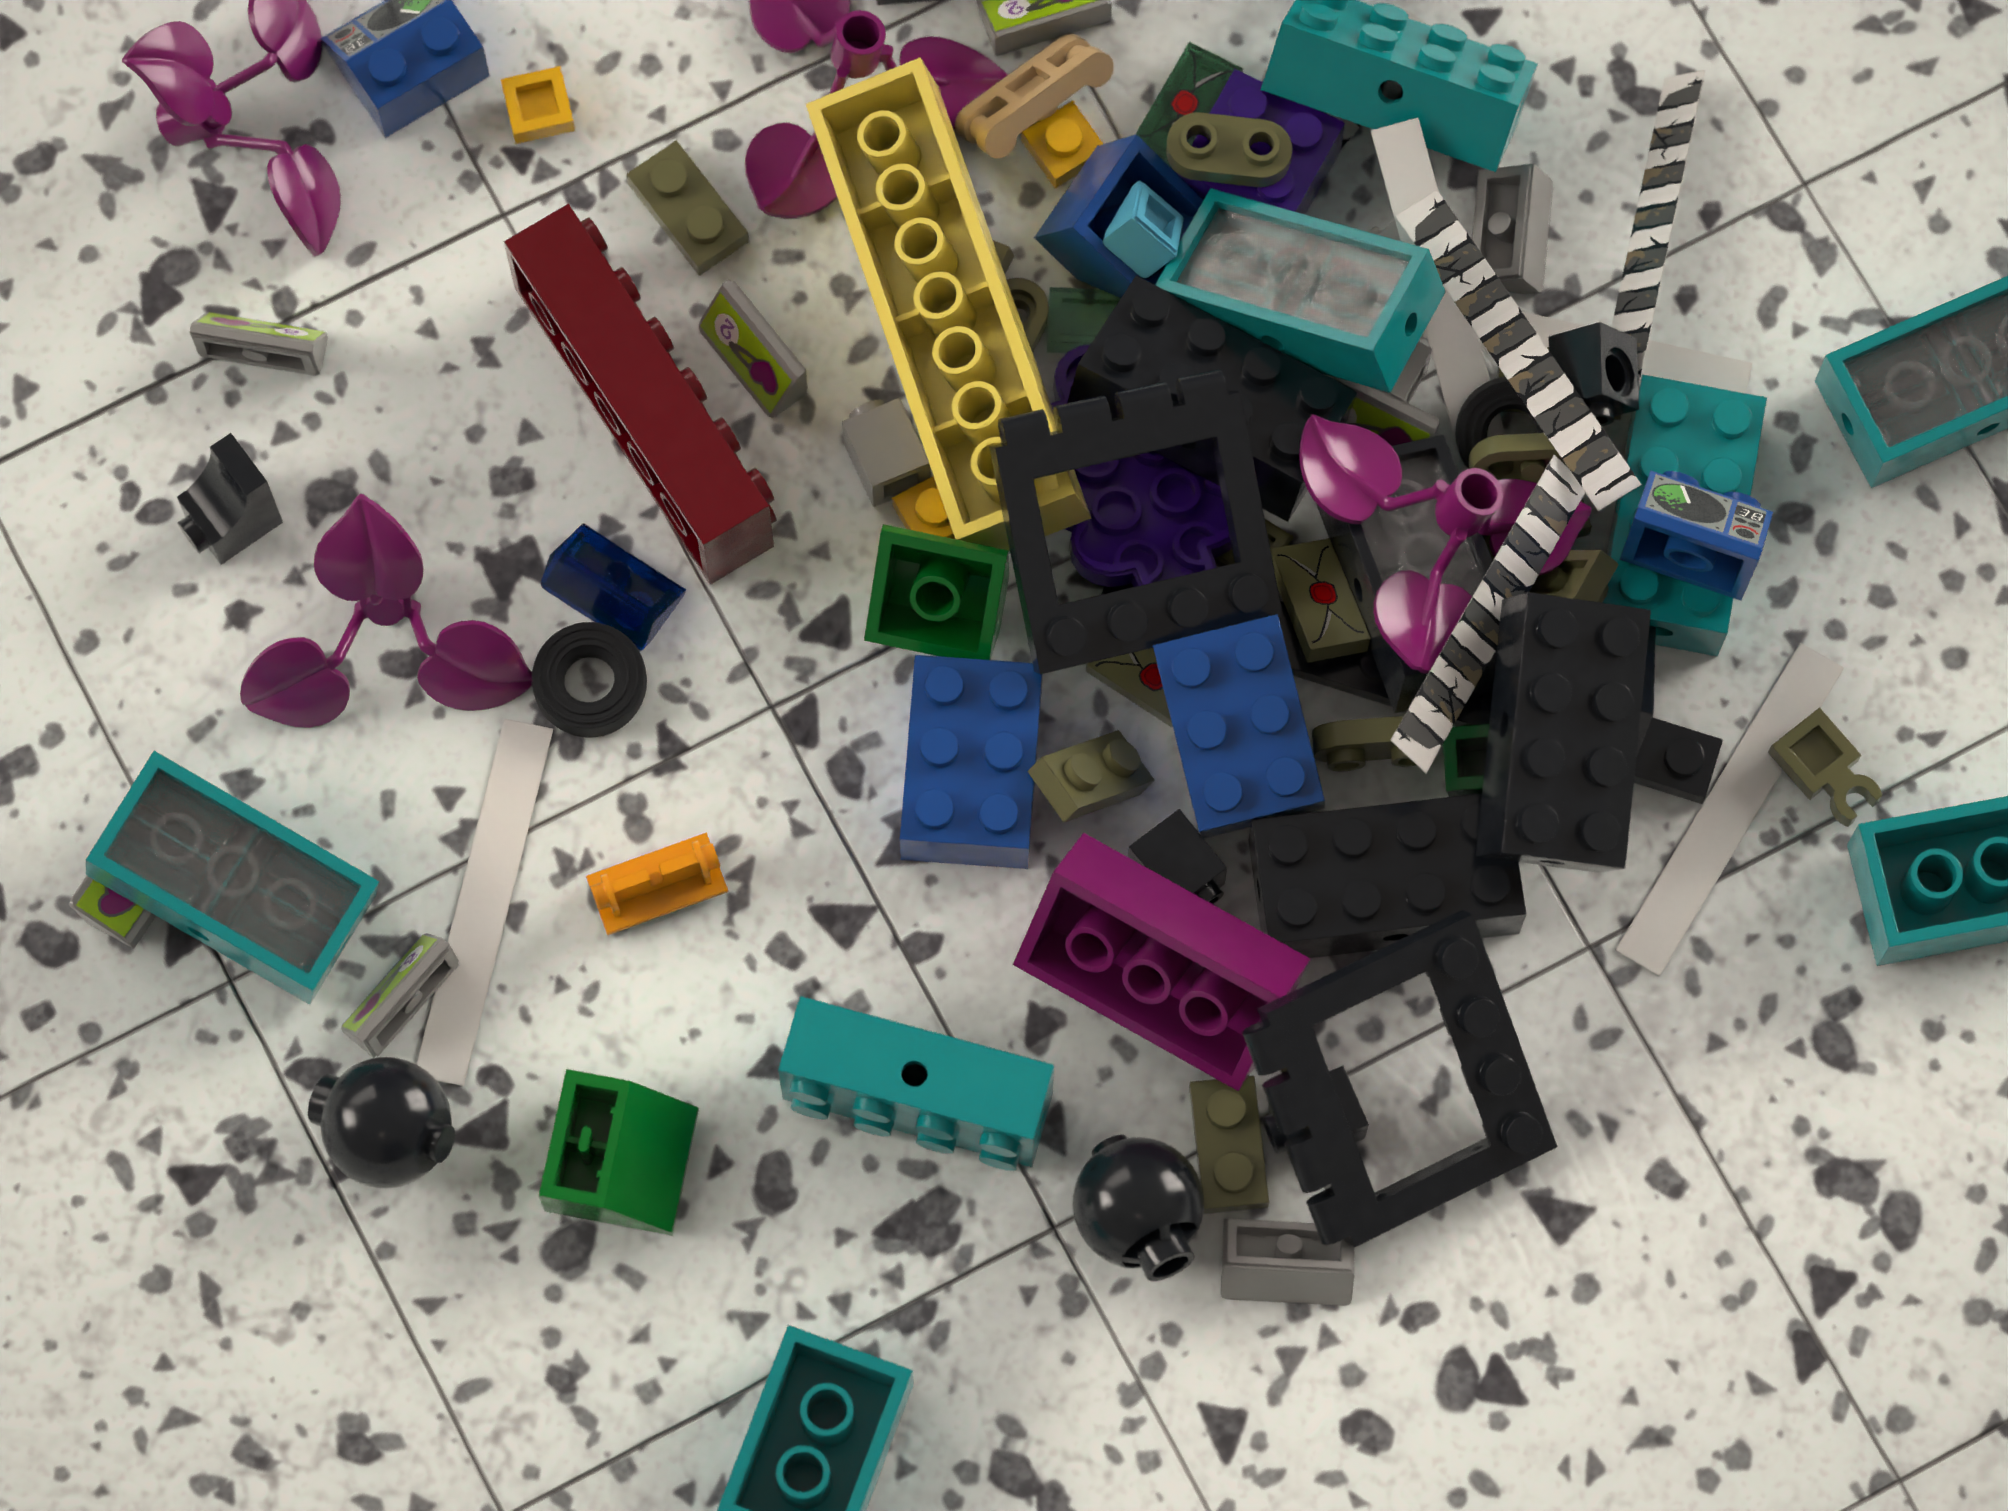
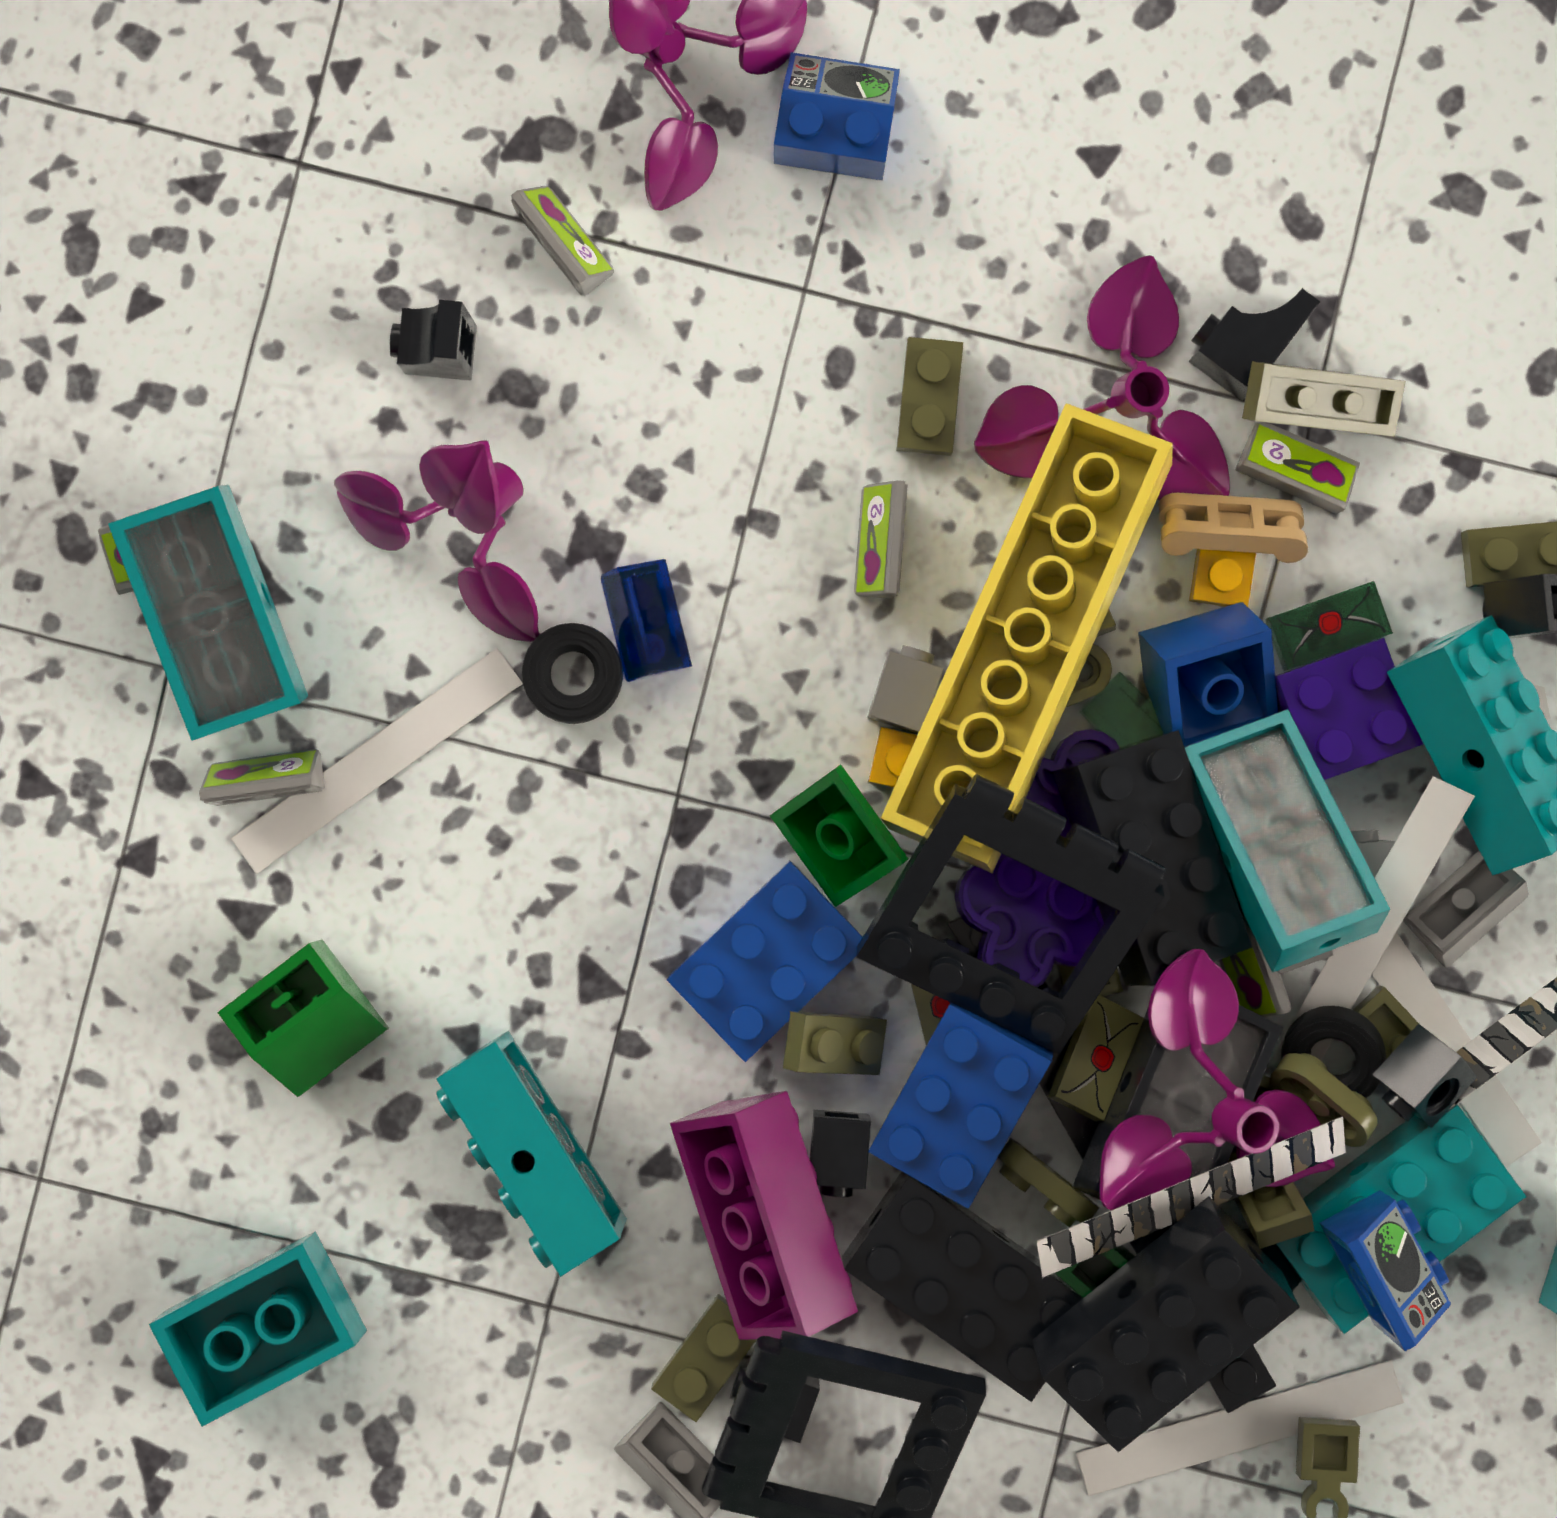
camera: 40 degrees right, 15 degrees up
black brick [308,1057,455,1188] -> none
yellow plate [500,66,575,144] -> none
dark red brick [504,203,777,585] -> none
light orange hinge [586,832,729,935] -> none
black brick [1073,1135,1204,1281] -> none
medium azure slope [1103,180,1184,278] -> none
olive plate [1166,112,1292,187] -> none
sticker [1395,190,1642,511] -> none

